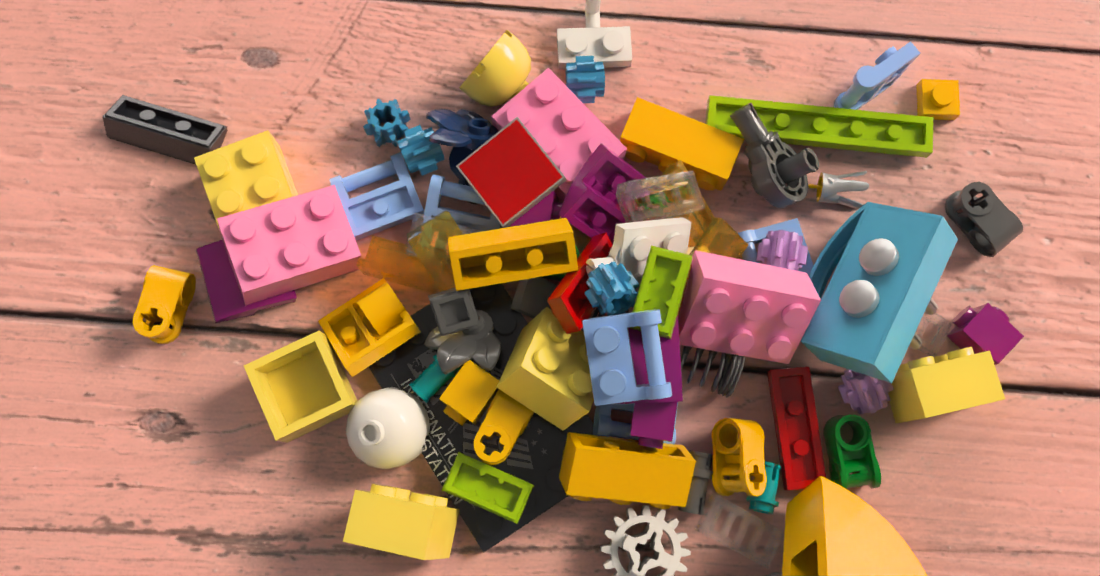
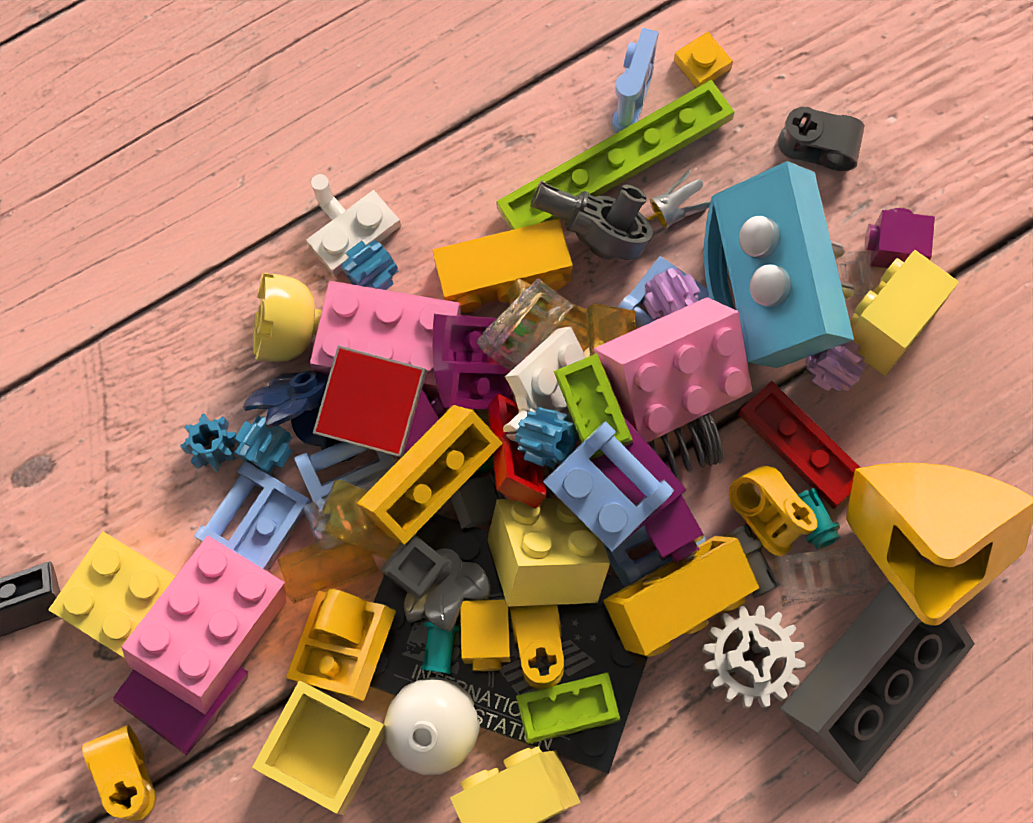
camera: 30 degrees left, 5 degrees down
green piece [823,415,881,489] -> none

